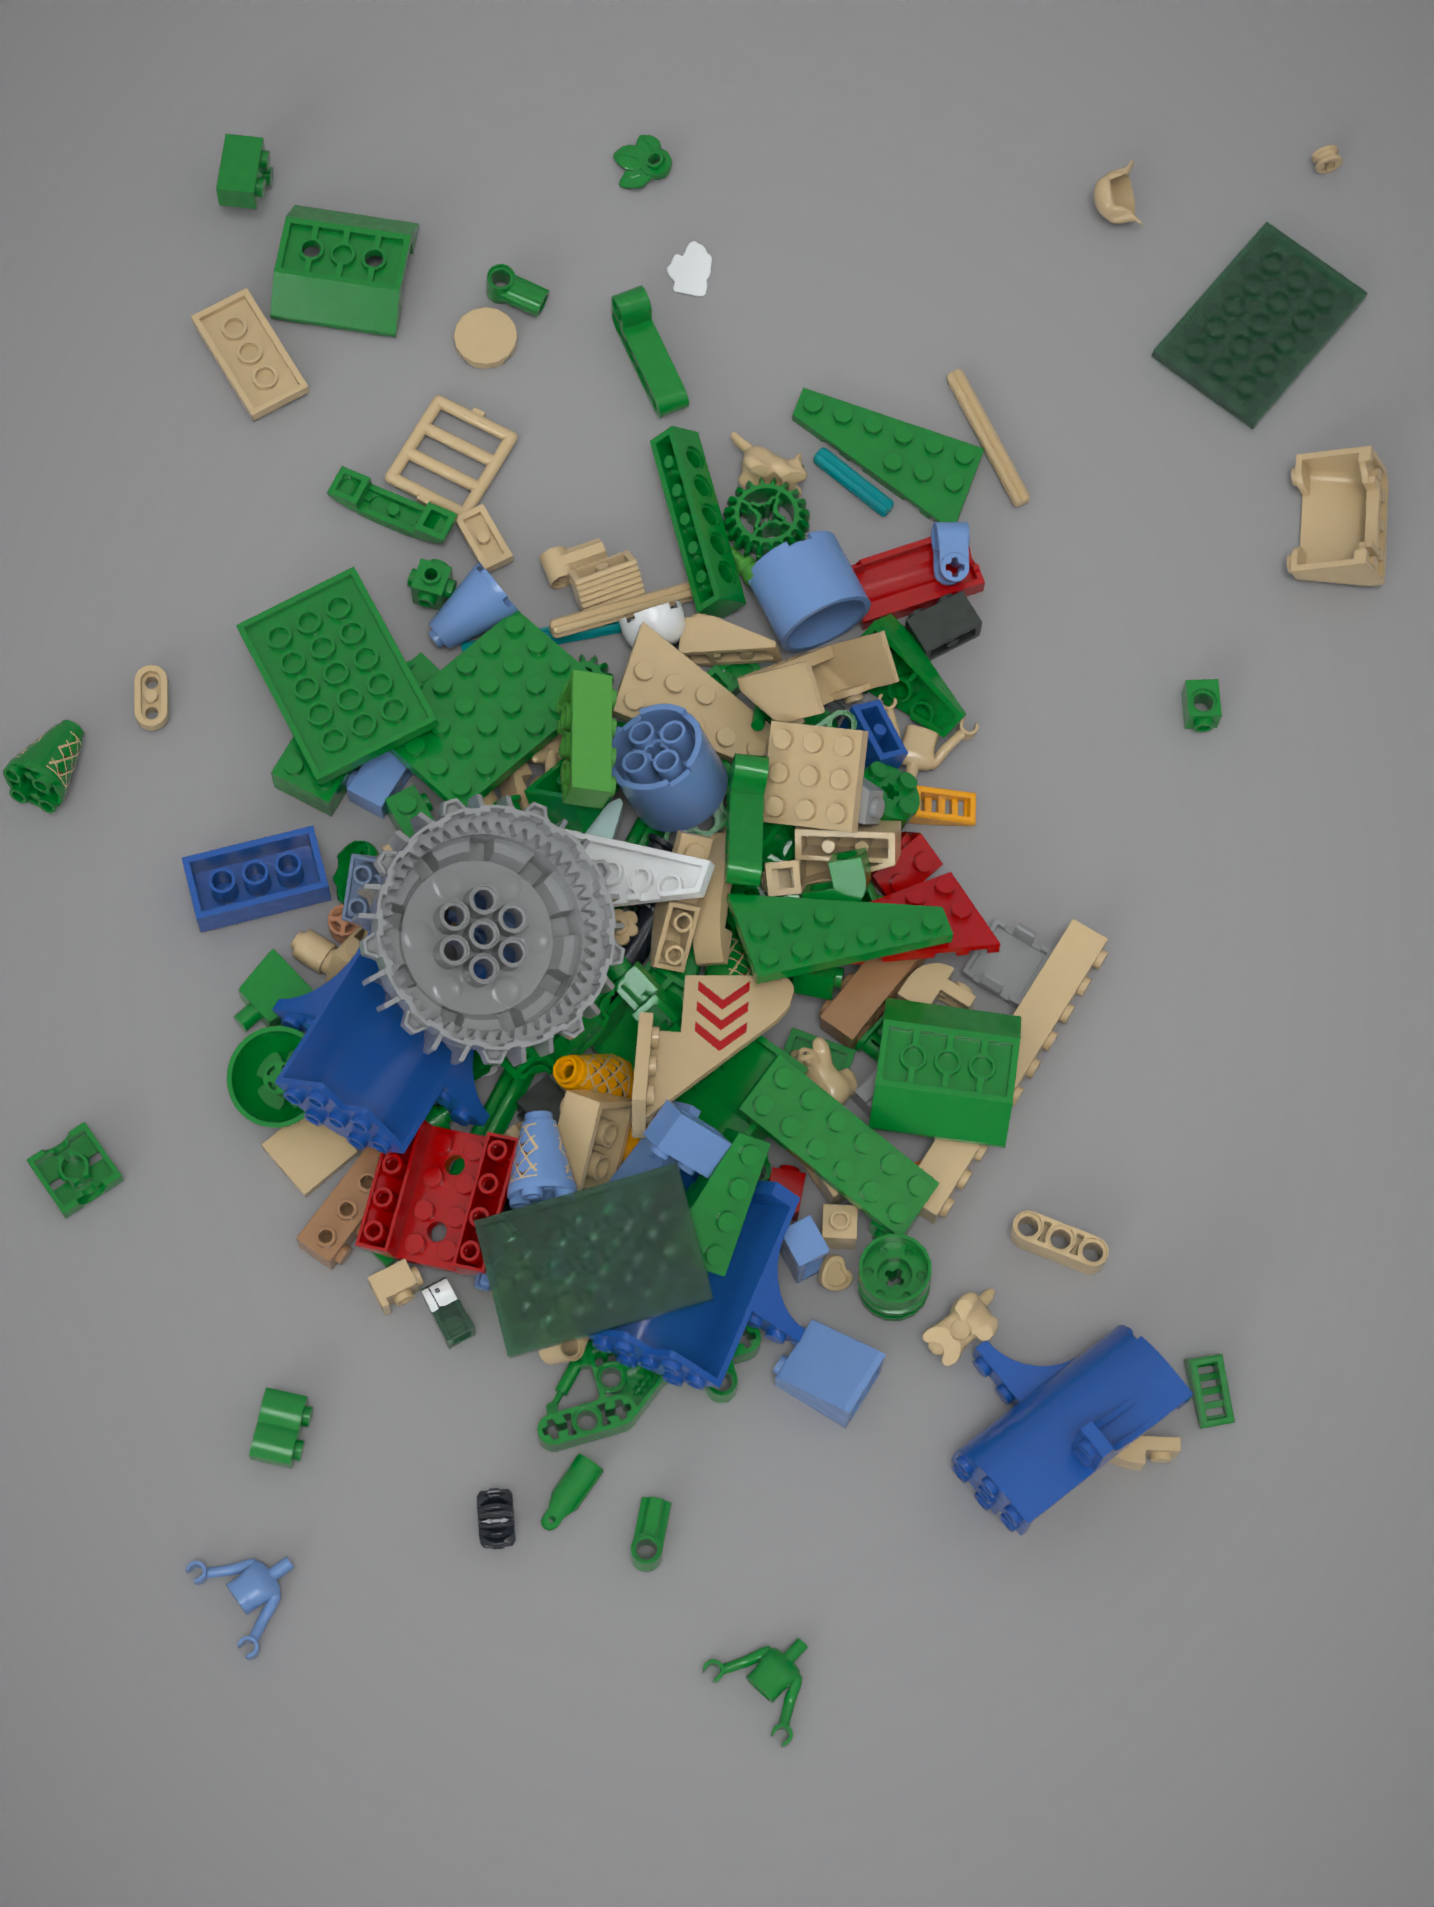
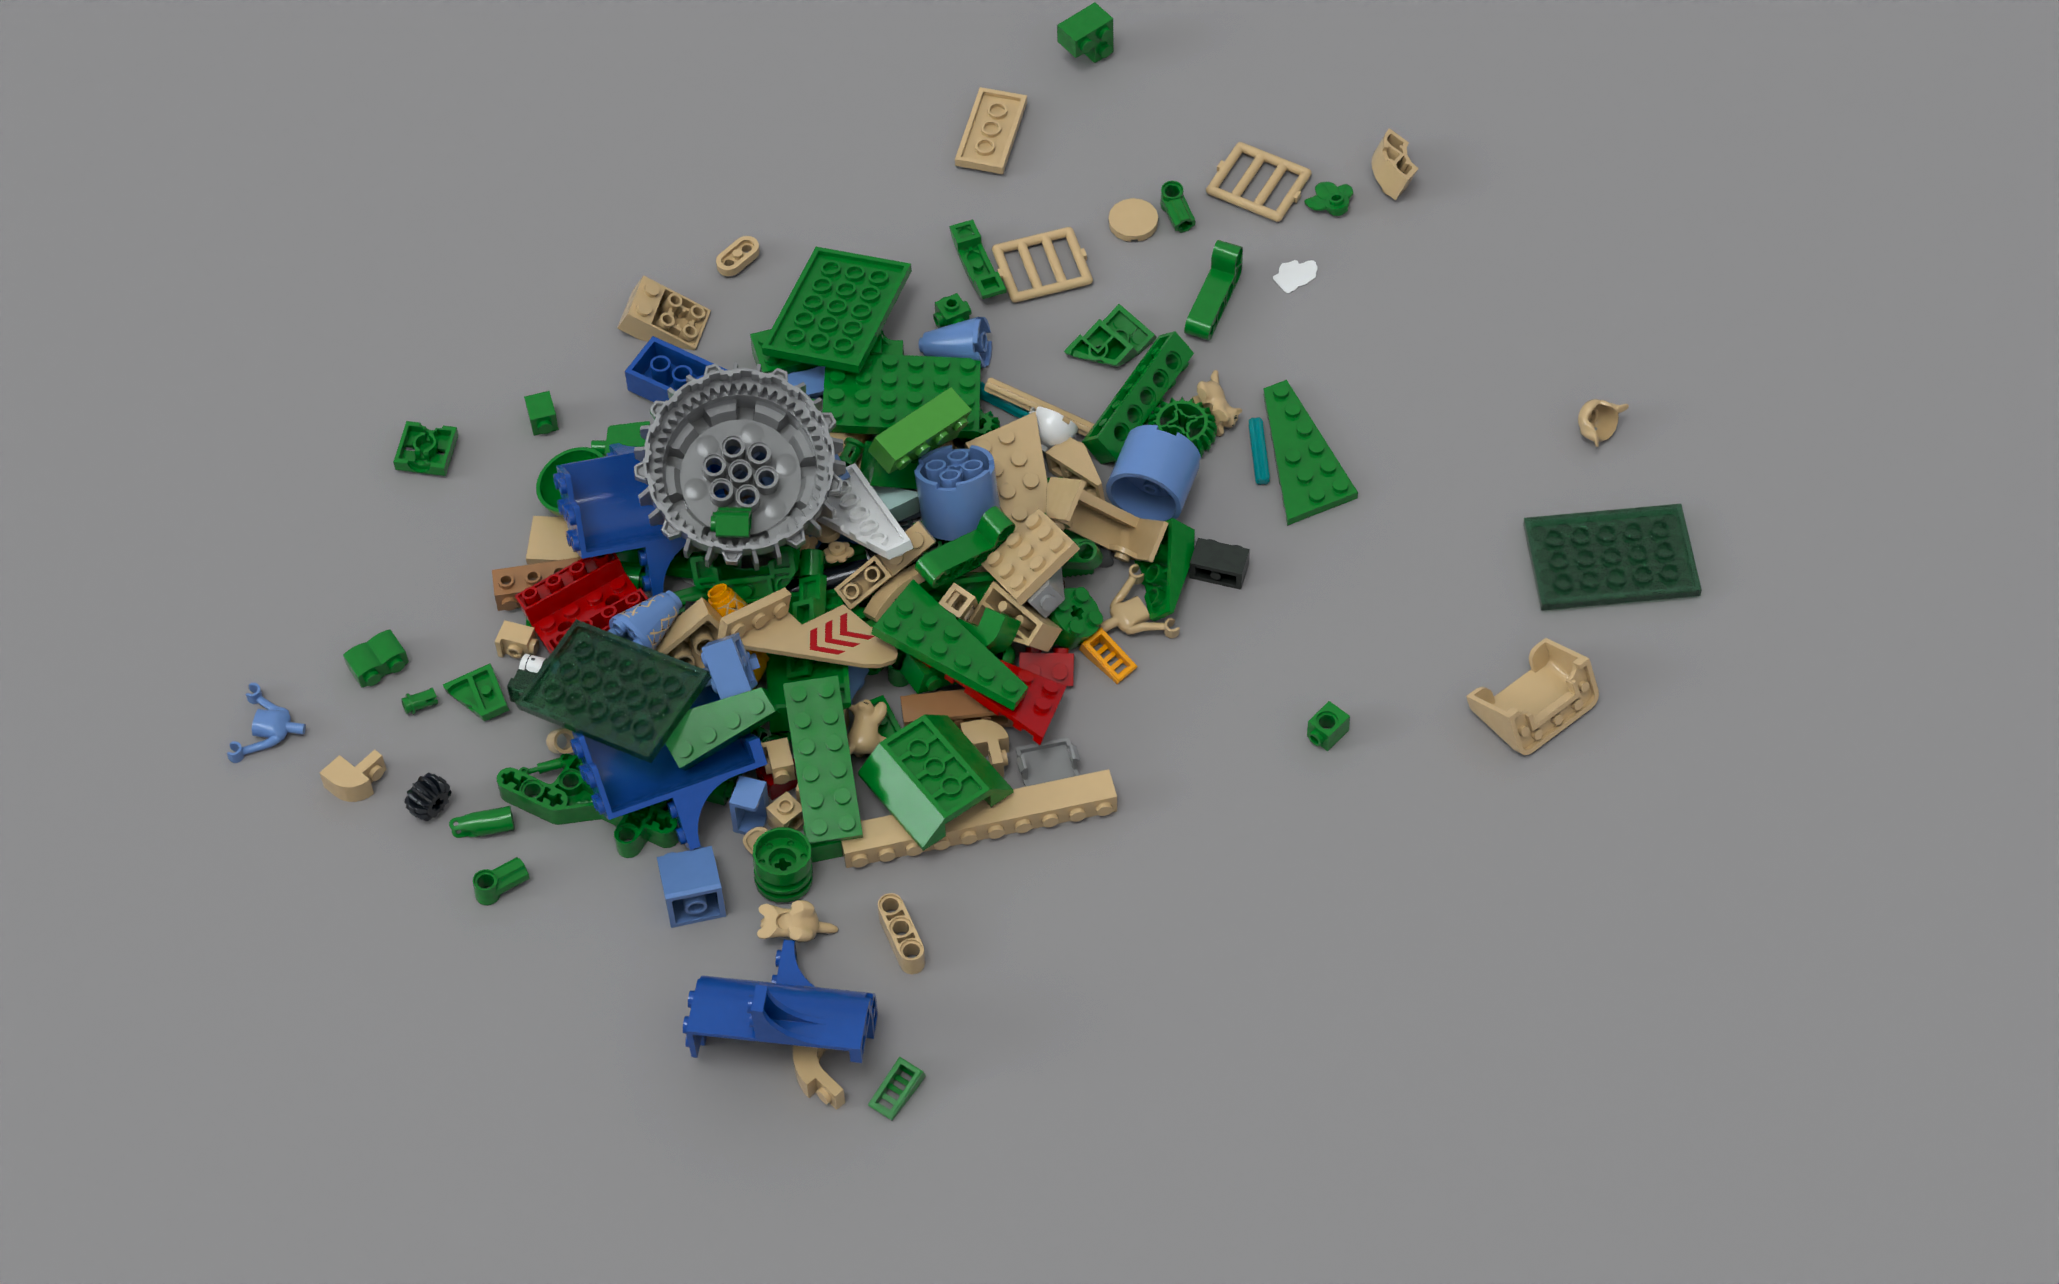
camera: 50 degrees right, 15 degrees down
green cone [3,720,84,813] -> none
green slope [270,205,419,337] -> none
tan plate [455,504,513,573] -> none
tan piece [539,538,607,589] -> none
tan brick [568,550,645,611] -> none
green piece [702,1638,808,1747] -> none
blue brick [839,699,908,770] -> none
red gear [851,537,985,631] -> none
medium blue piece [931,522,970,586] -> none
tan axle [947,369,1030,507] -> none
tan bush [1311,145,1343,174] -> none
none -> tan brick [319,749,386,802]
none -> green pin [401,688,438,714]
none -> green wing [443,663,510,721]
none -> green brick [524,391,559,436]
none -> tan slope [617,275,711,351]
none -> green brick [711,507,752,538]
none -> tan brick [761,737,796,784]
none -> green slope [1064,304,1157,367]
none -> tan bar [1206,142,1312,222]
none -> tan brick [1371,128,1419,200]

